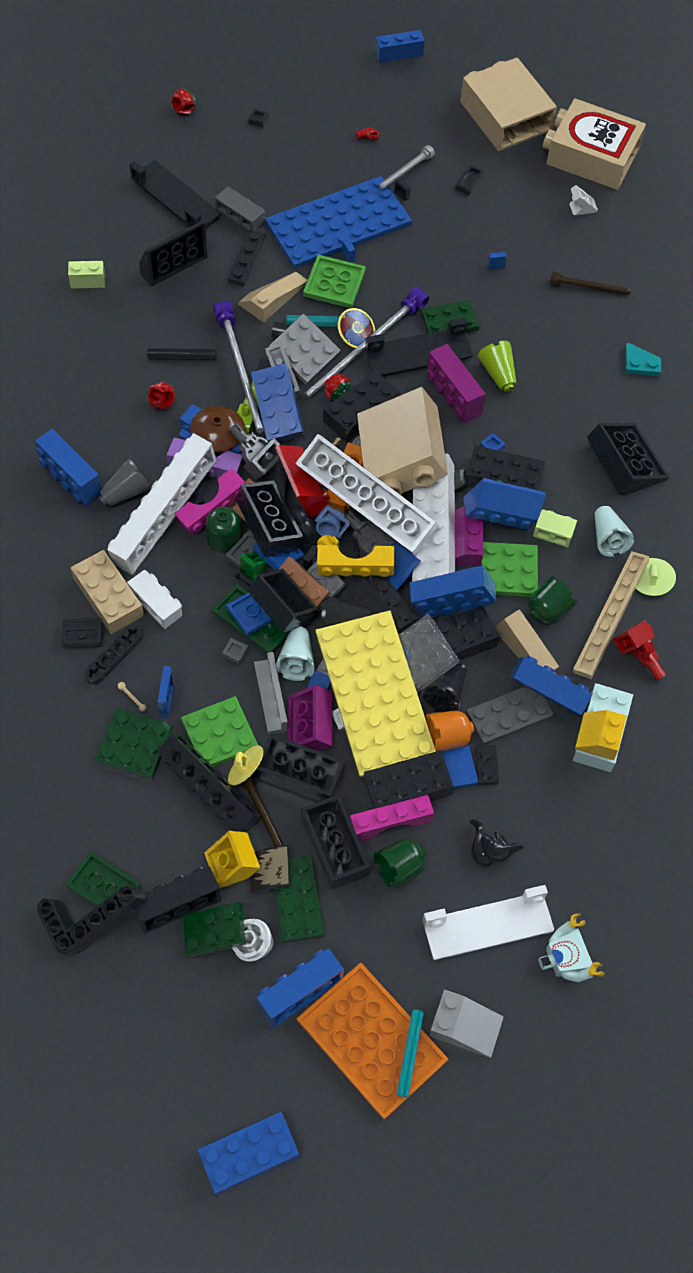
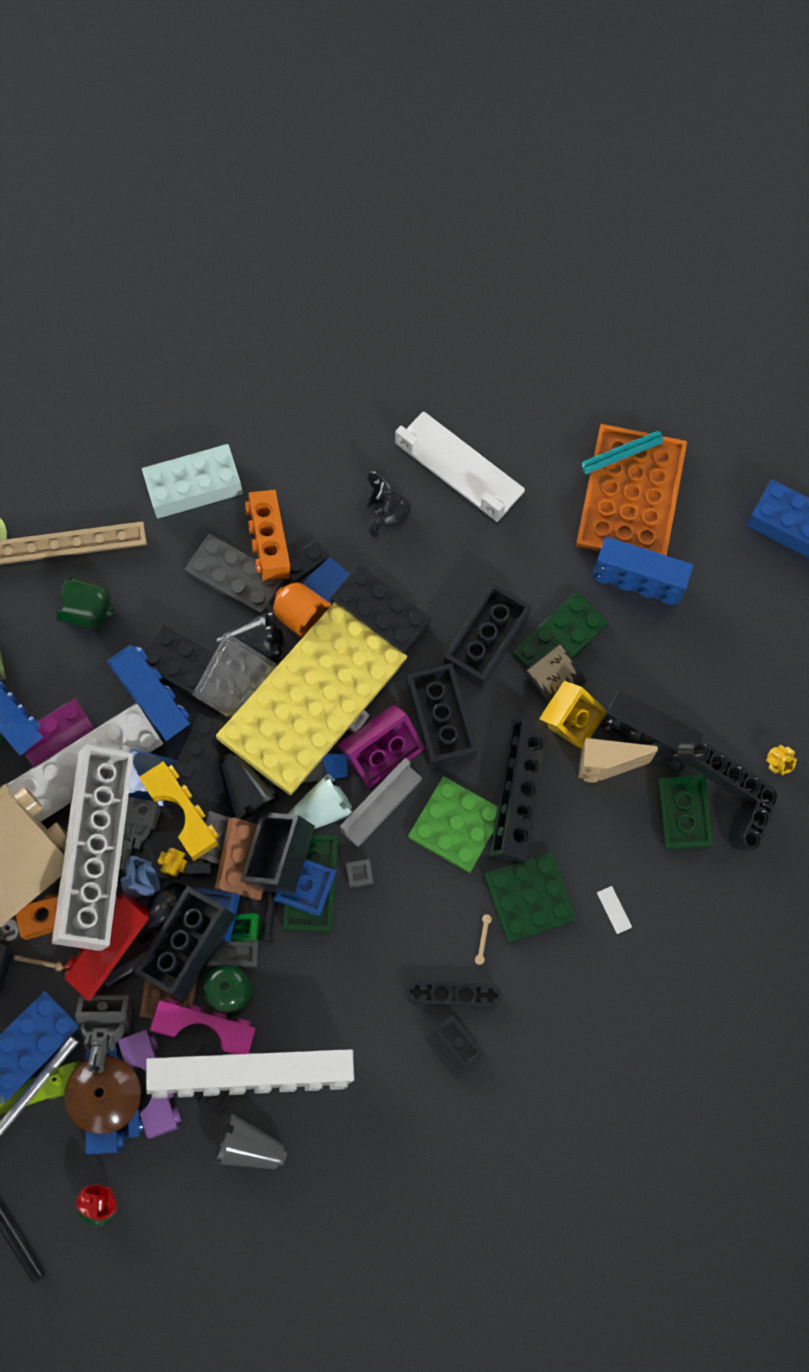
camera: 125 degrees left, 10 degrees up
blue brick [35,429,101,507] -> none
tan brick [70,550,144,634] -> none
white brick [127,570,182,629] -> none
blue tile [158,666,174,719] -> none
dark green plate [183,902,246,958] -> none
light yellow shield [228,745,263,786] -> none
white cone [232,919,273,961] -> none
dark brown piece [240,773,283,847] -> none
dark pink arch [350,795,434,841] -> none
dark green cylinder [373,839,426,889] -> none
light grey slope [429,989,503,1059] -> none
bright green plate [481,542,538,597] -> none
tan slope [495,609,559,674] -> none
blue brick [510,656,593,715] -> none
light aqua torso [539,914,605,982] -> none
yellow slope [575,710,627,760] -> none
red brick [612,620,666,680] -> none
none -> orange brick [245,490,290,581]
none -> tan slope [578,738,658,783]
none -> white sticker [597,886,632,934]
none -> yellow gear [766,745,797,775]

